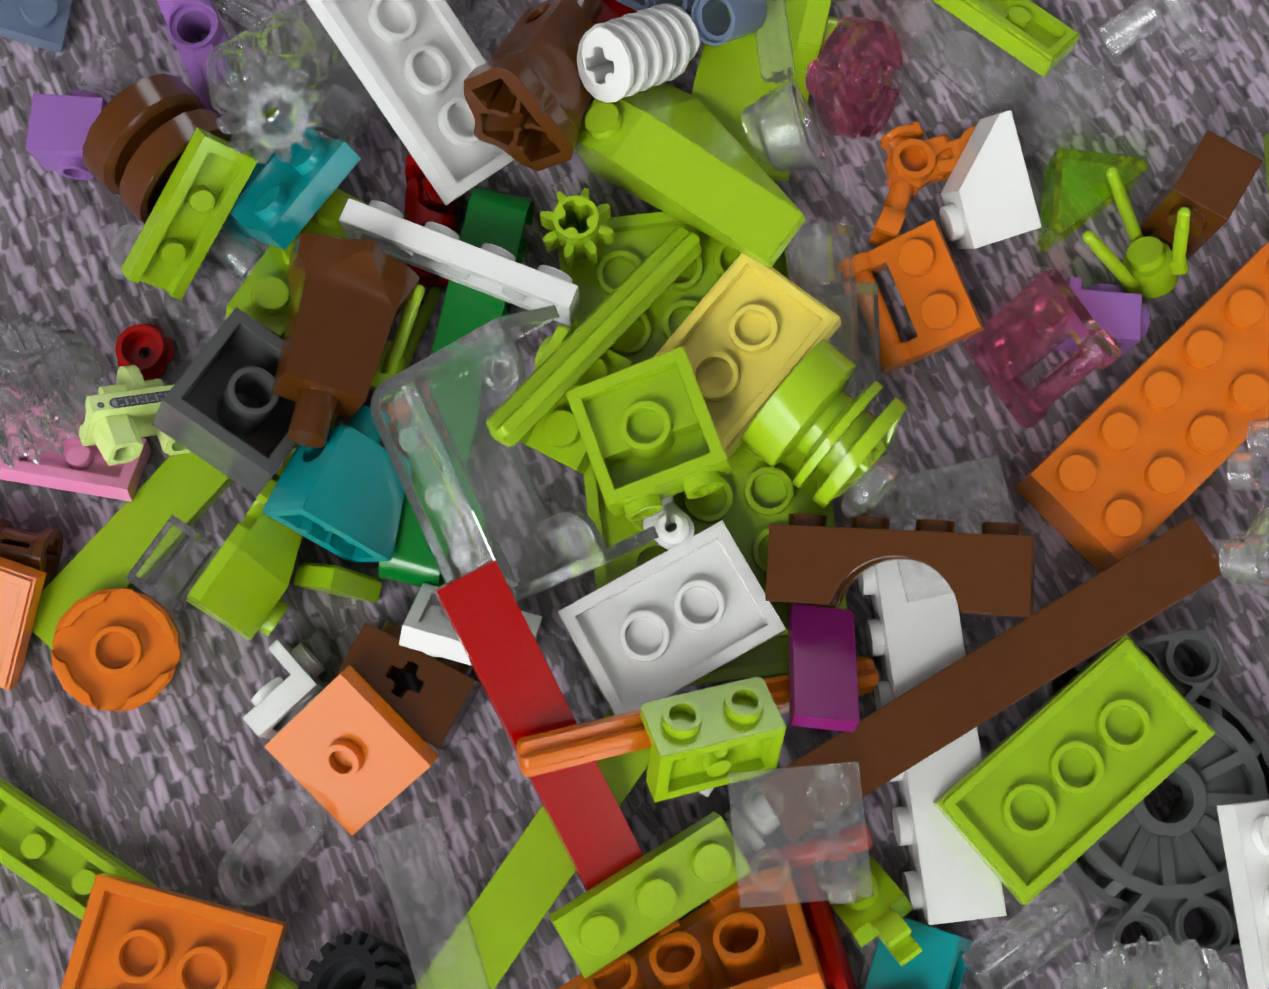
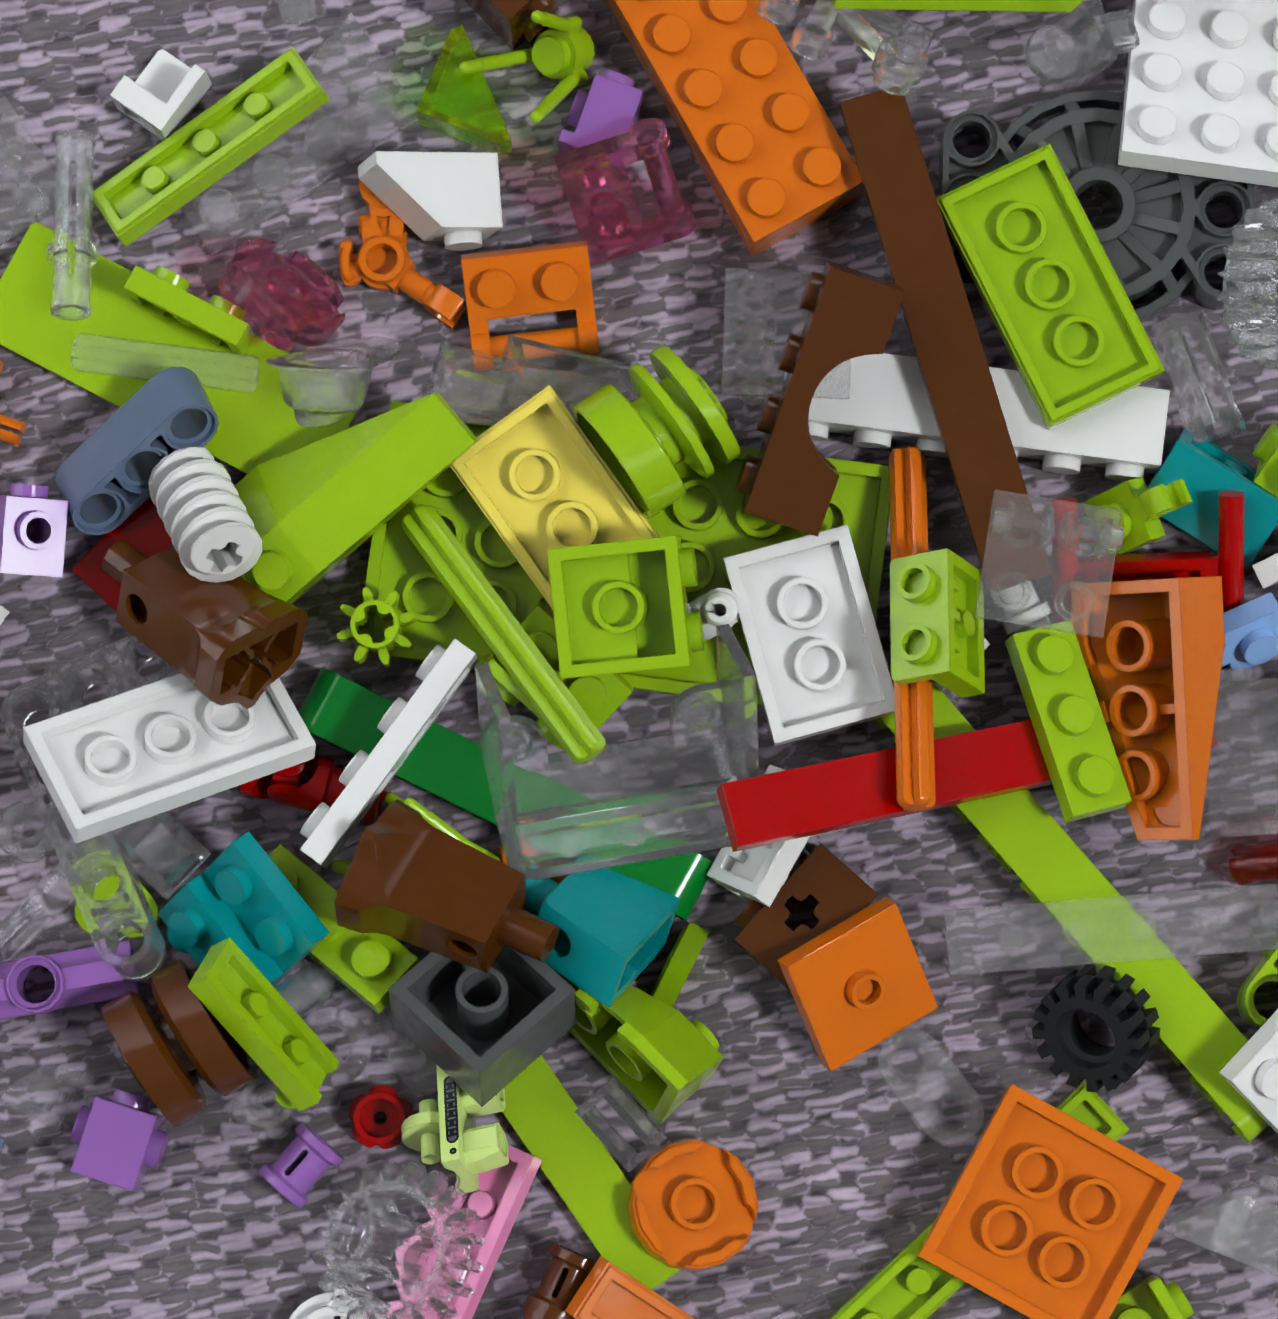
camera: 75 degrees left, 5 degrees up
clear gear [214,56,323,165] -> none
white bracket [243,639,326,740] -> none
magenta tile [787,603,860,732] -> none
clear piece [840,454,905,520] -> none
none -> medium lavender bush [258,1122,345,1209]

